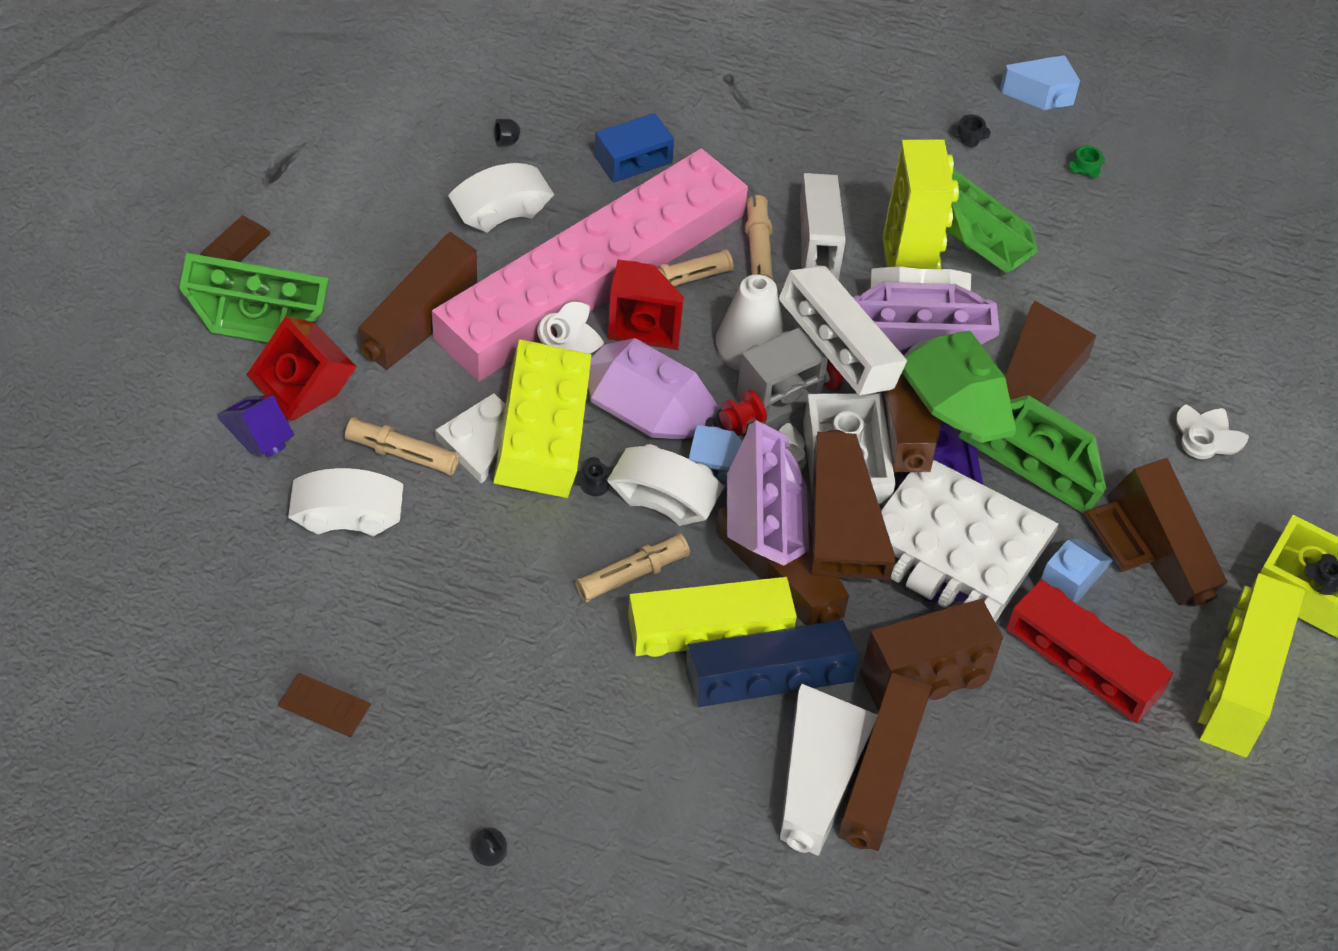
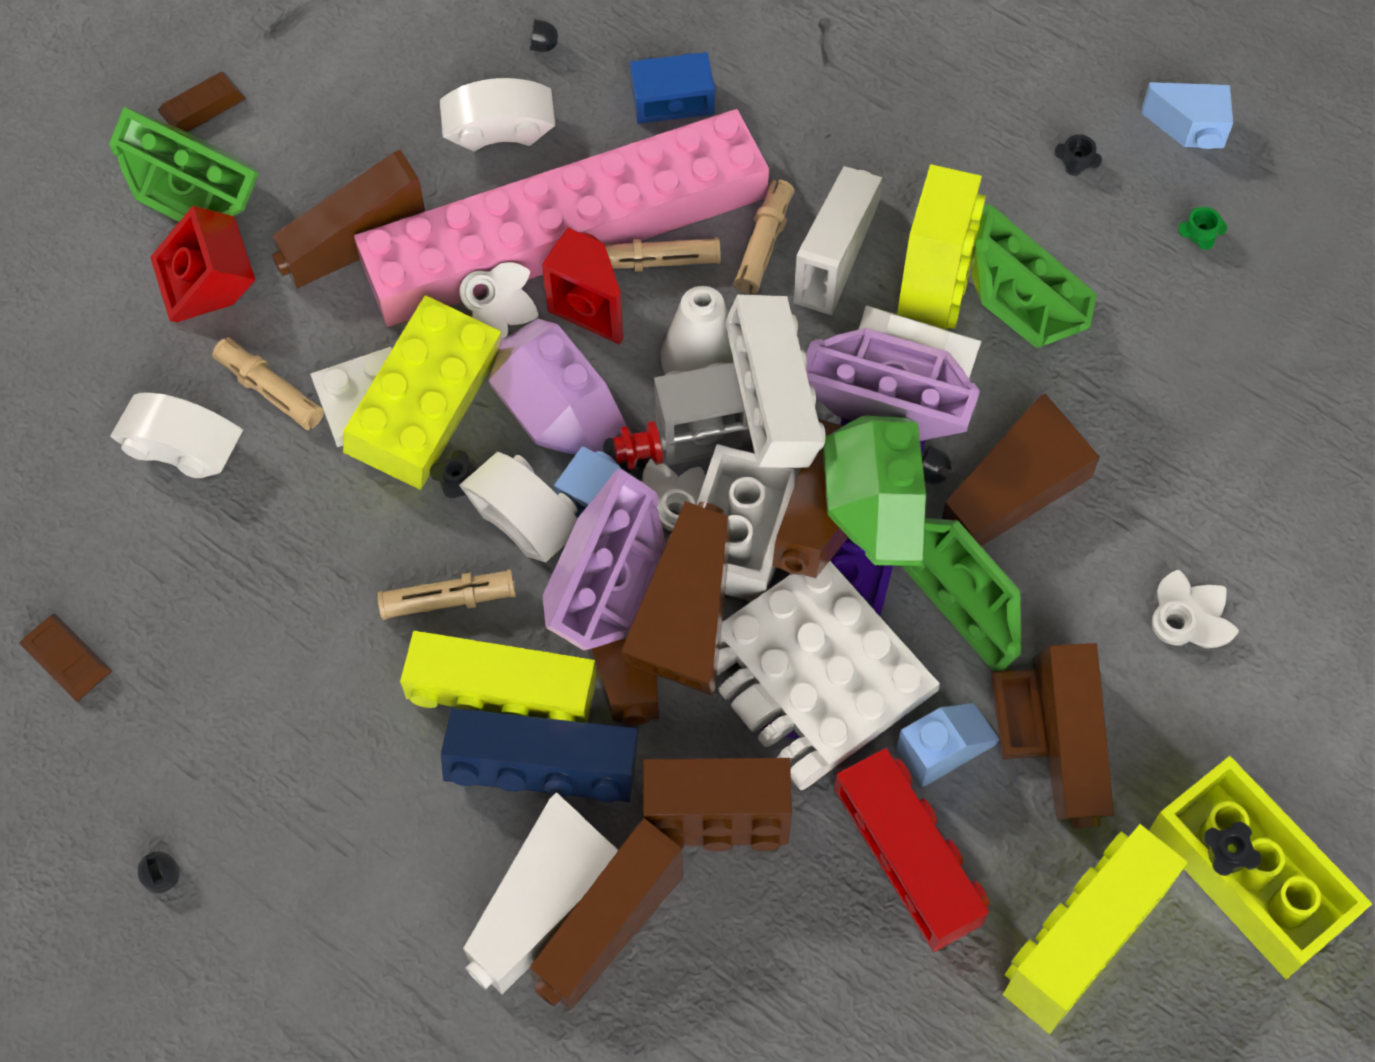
camera: 25 degrees right, 10 degrees up
dark purple slope [217,395,295,457] -> none

